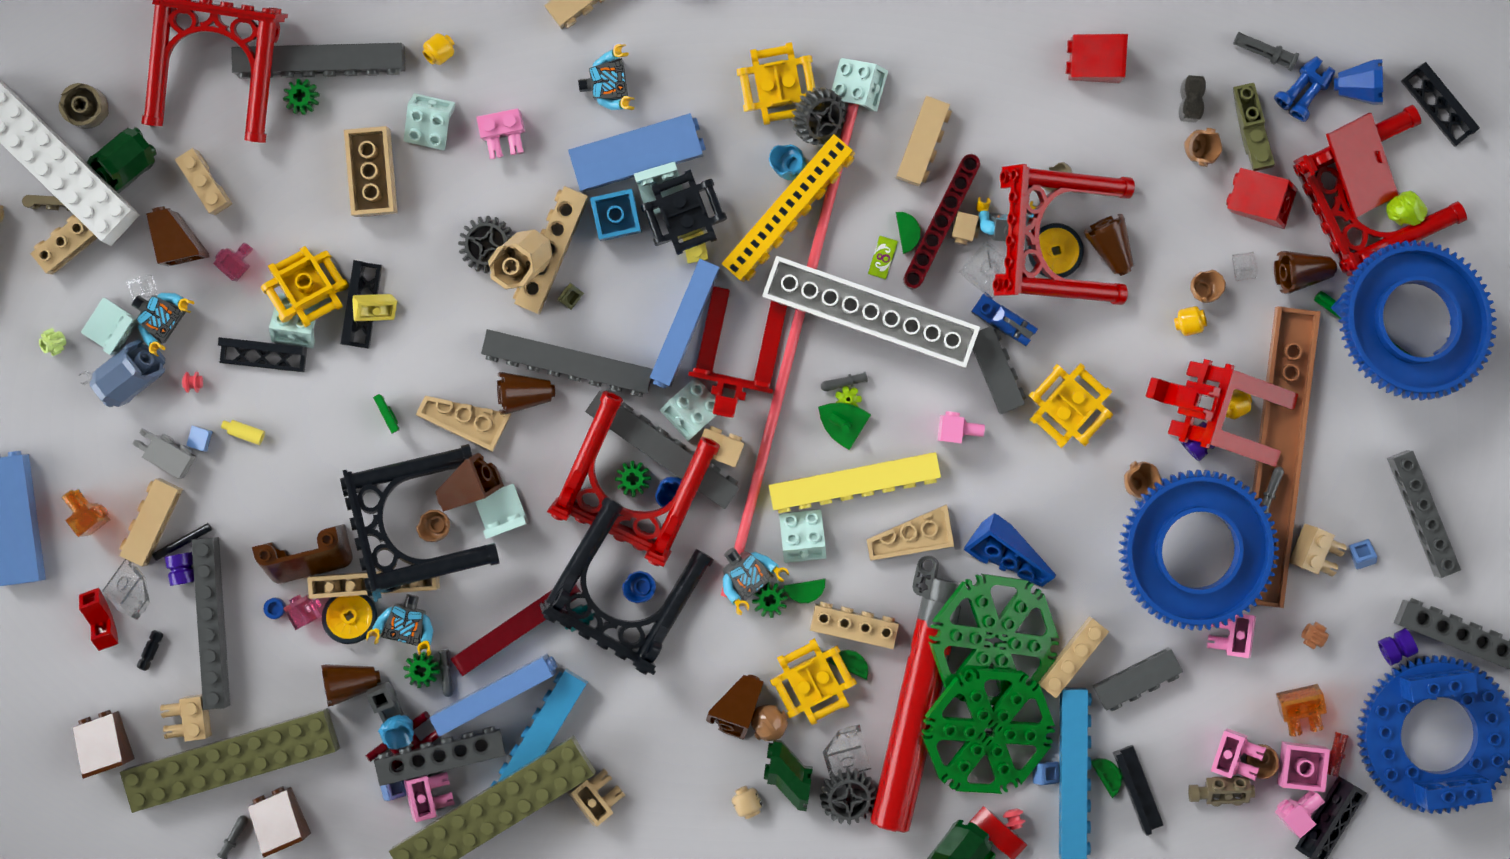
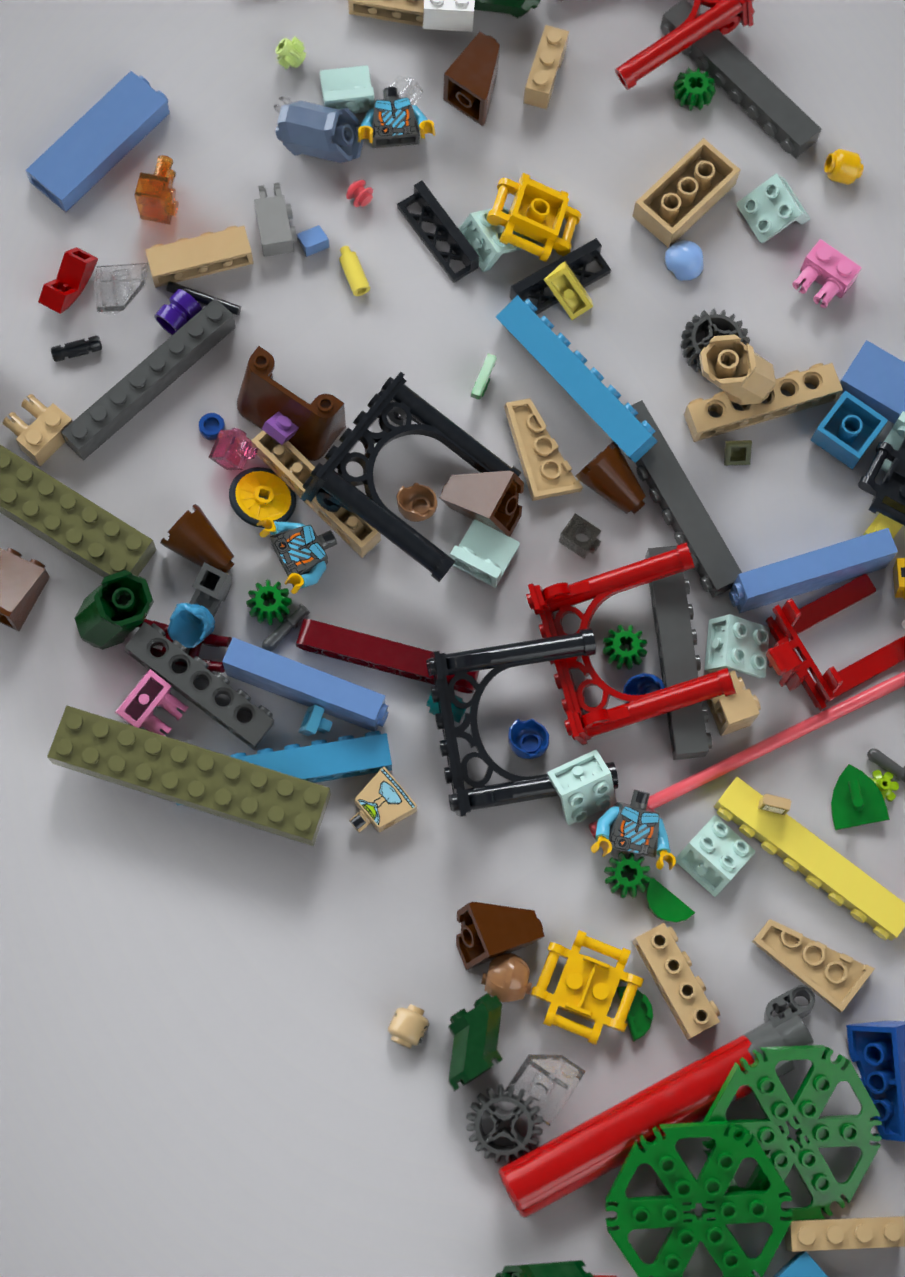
camera: 45 degrees right, 15 degrees down
clear pink brick [213,243,253,282] -> none
medium blue slope [380,780,407,801] -> none
tan brick [567,769,625,827] -> none
none -> dark green brick [74,570,154,650]
none -> medium lavender plate [262,412,299,445]
none -> medium azure tile [298,705,333,736]
none -> tan torso [349,767,417,833]
none -> dark azure brick [496,295,658,463]
none -> light aqua bracket [547,750,616,825]
none -> clear smoke brick [559,513,602,559]
none -> light blue hair [665,240,704,281]
none -> tan tile [758,794,791,815]

